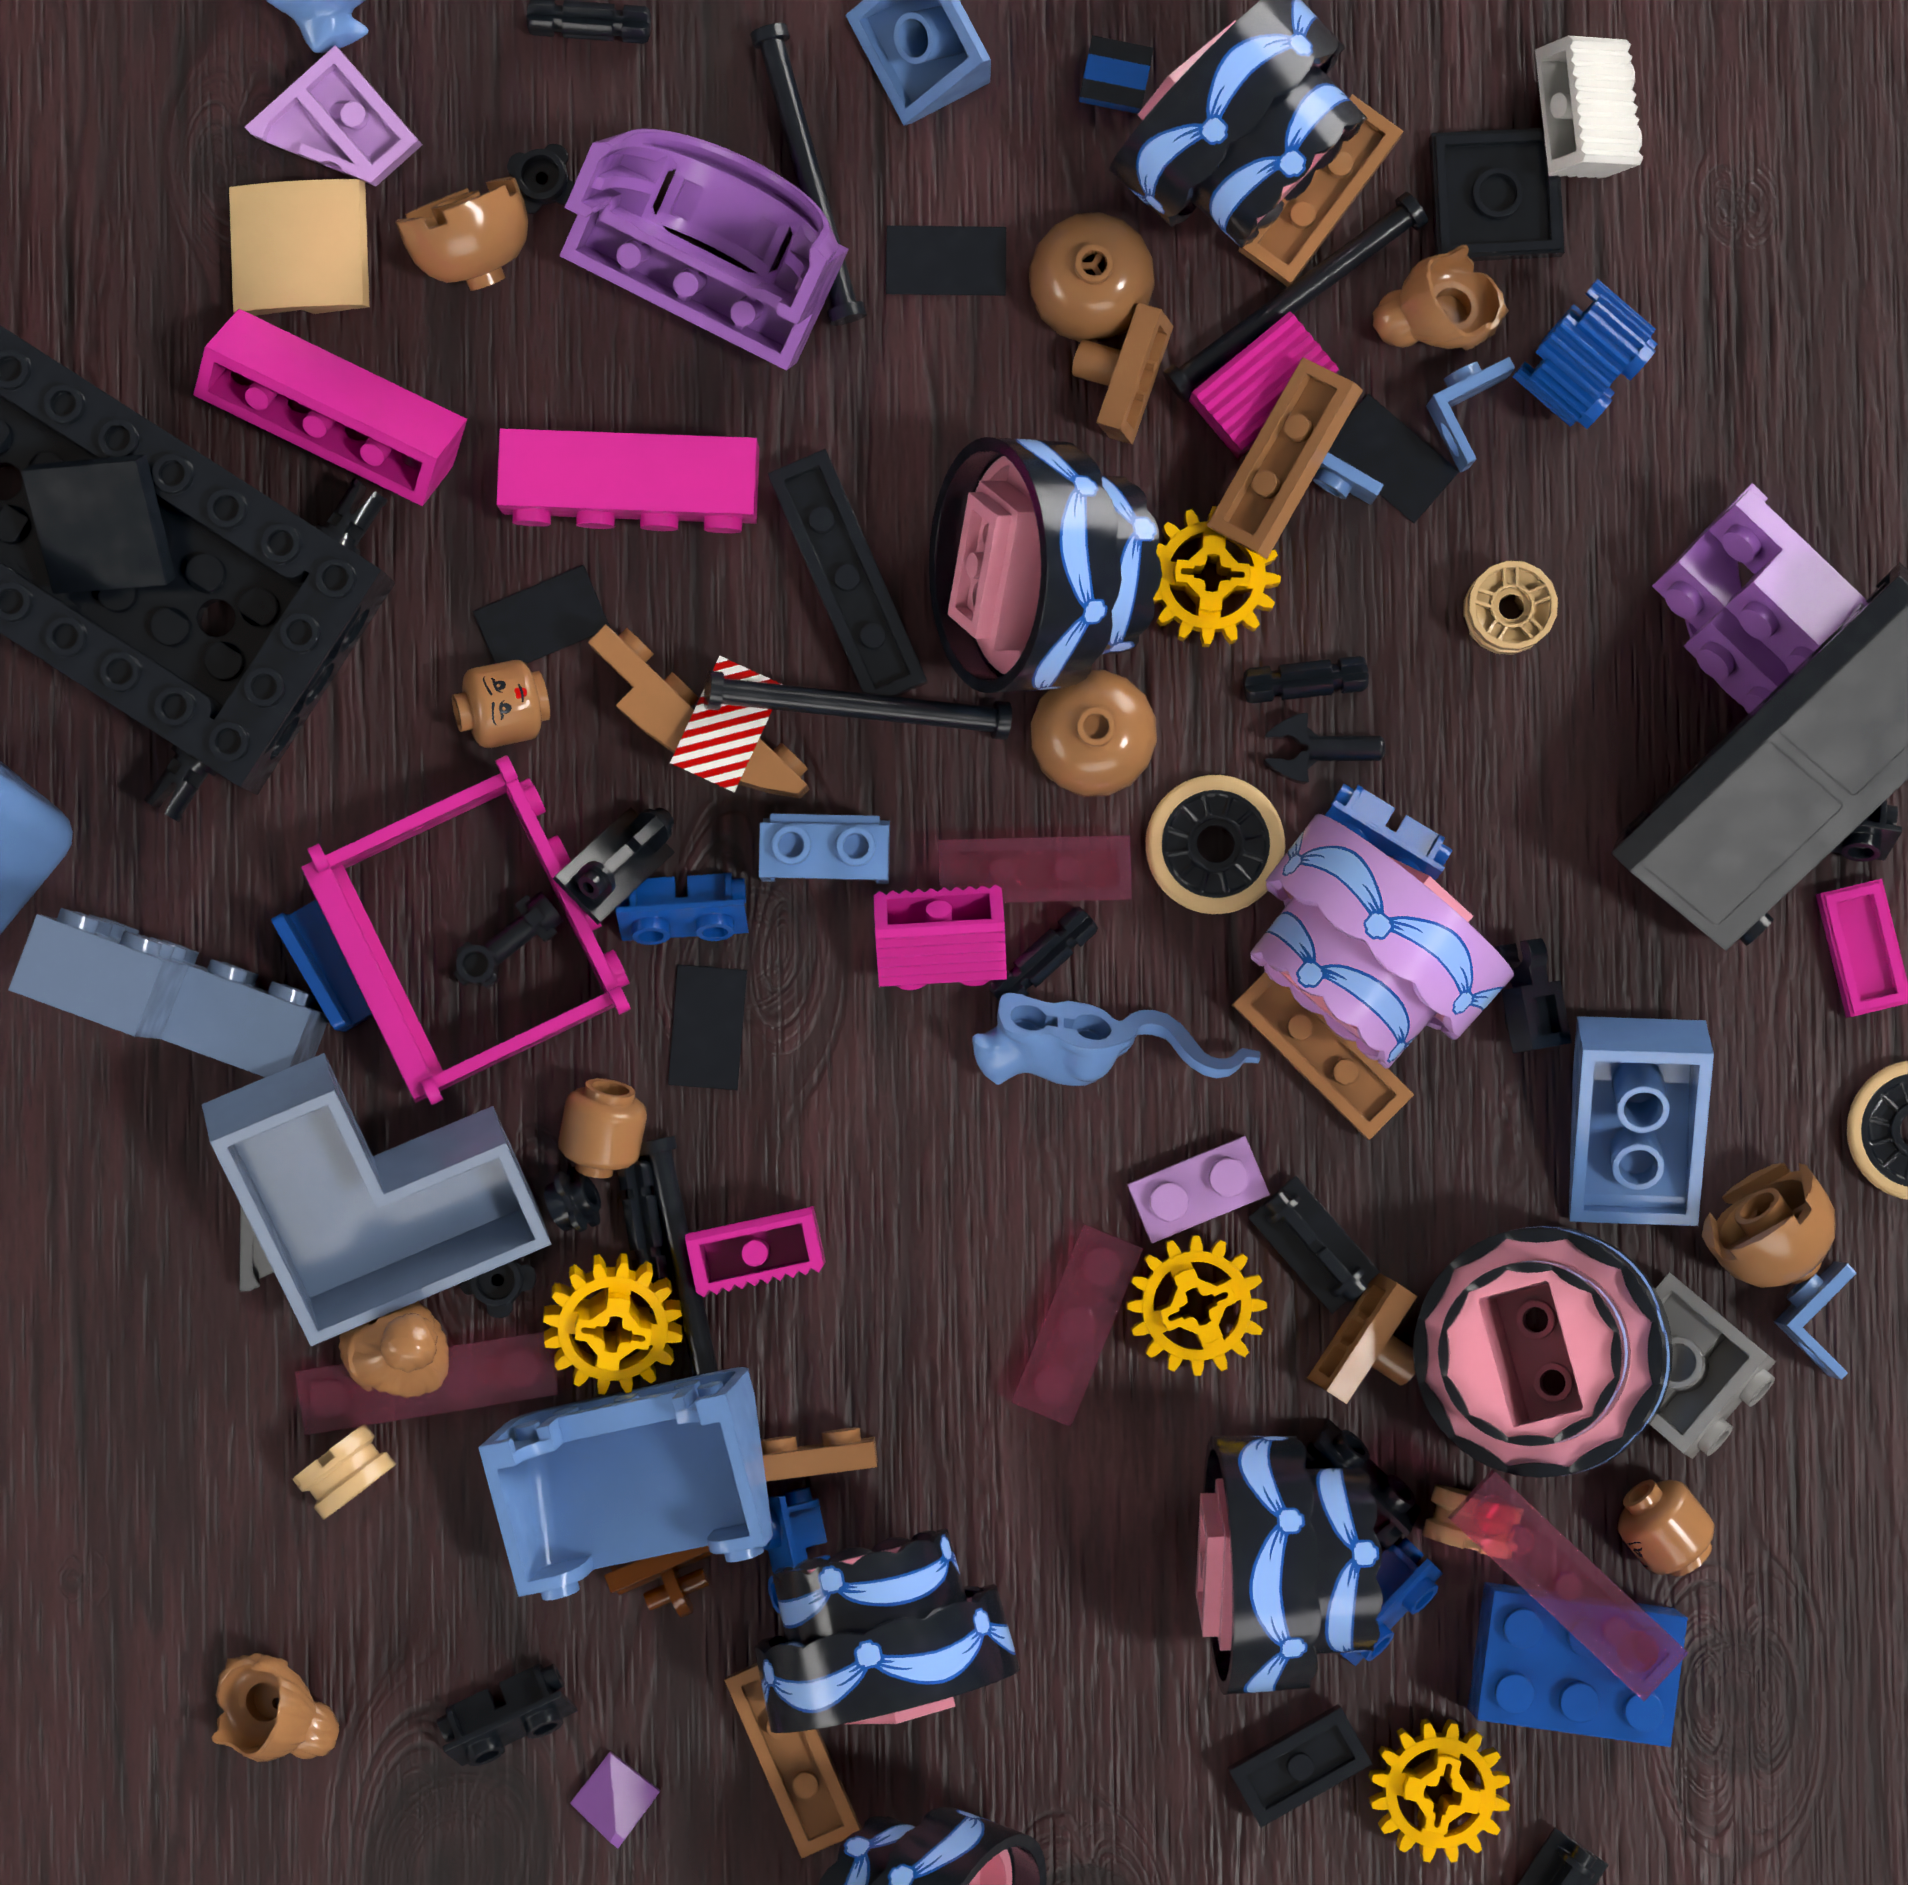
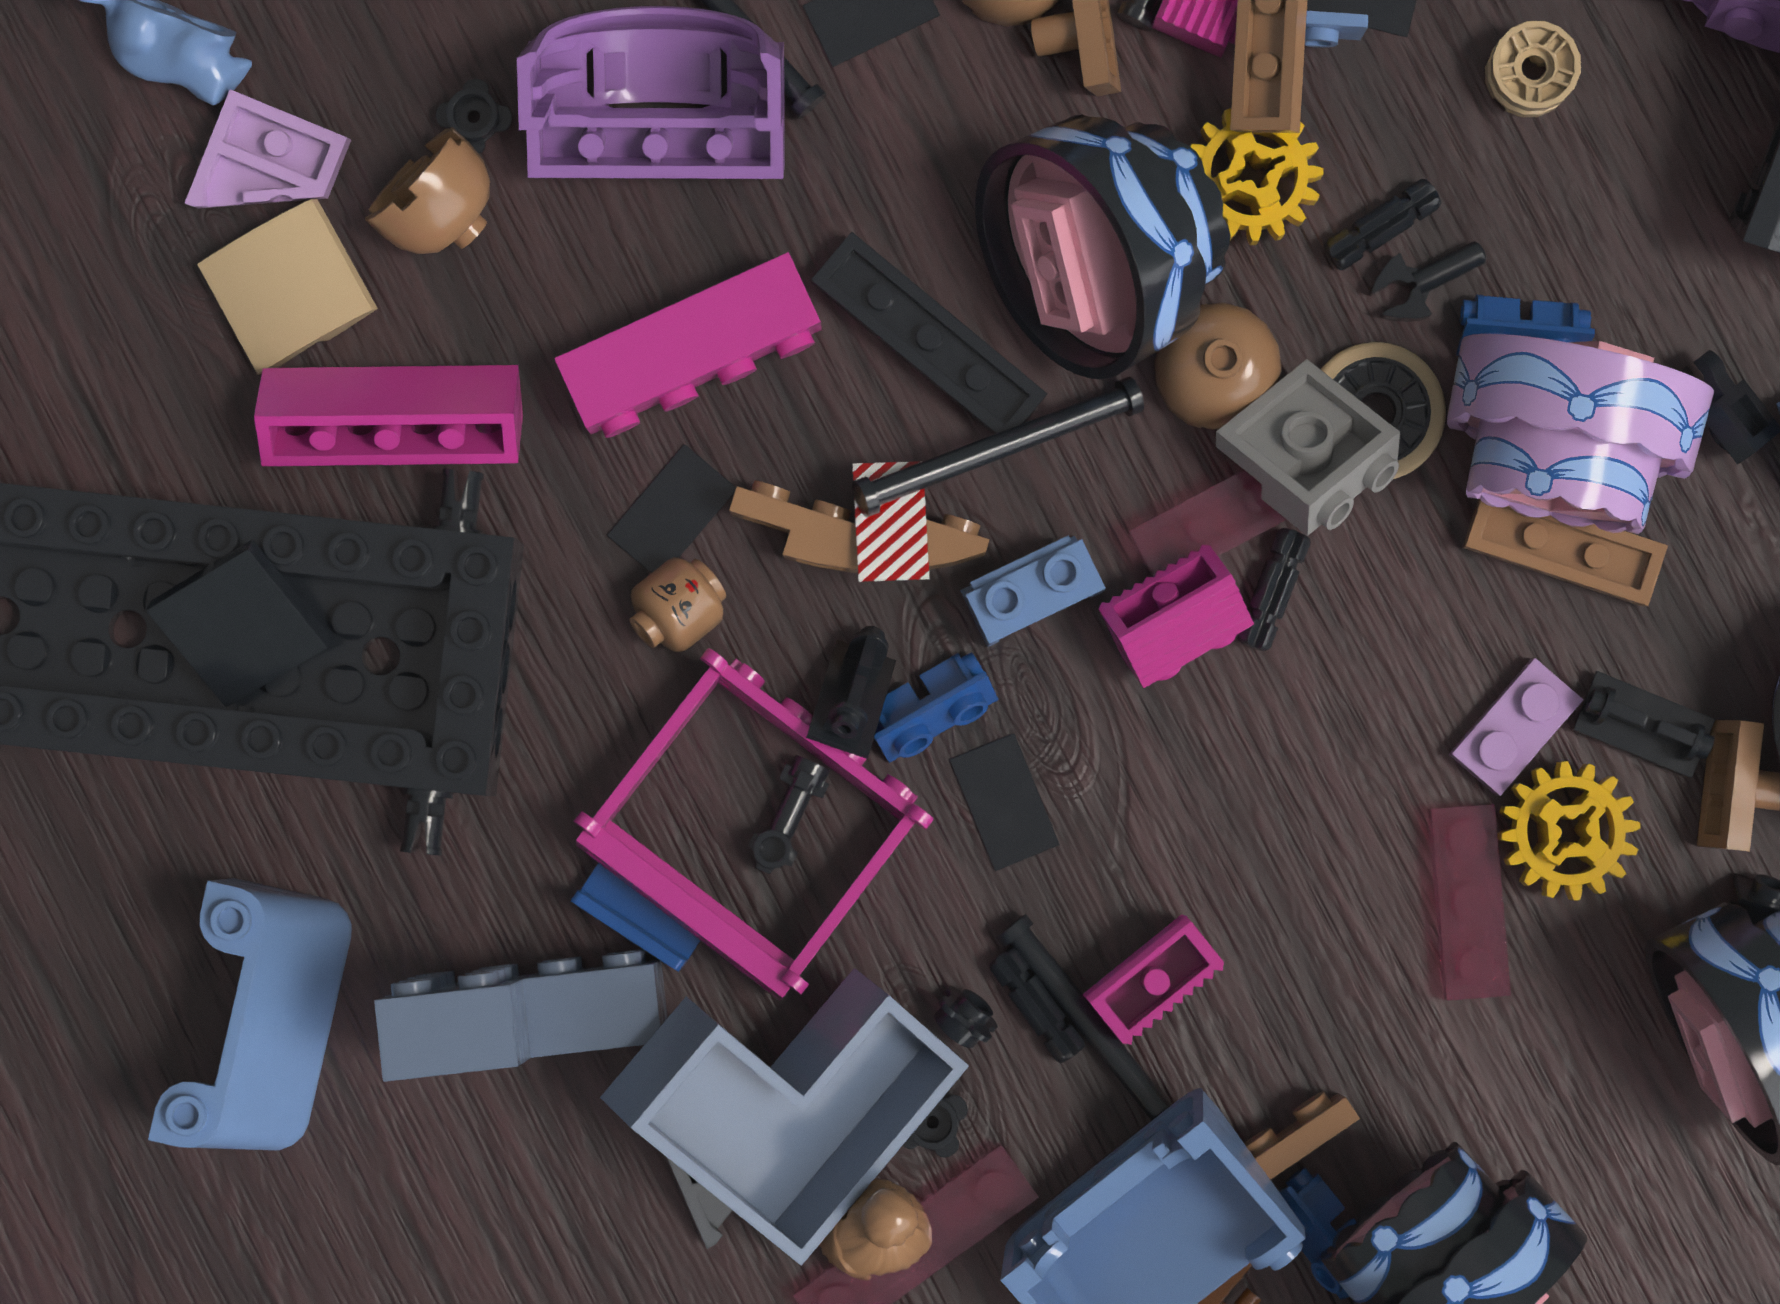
camera: 25 degrees left, 0 degrees up
yellow gear [543,1253,683,1395] -> none
medium nougat head [558,1078,647,1178] -> none
medium blue animal [972,993,1260,1086] -> none
none -> light grey plate [1216,359,1400,536]

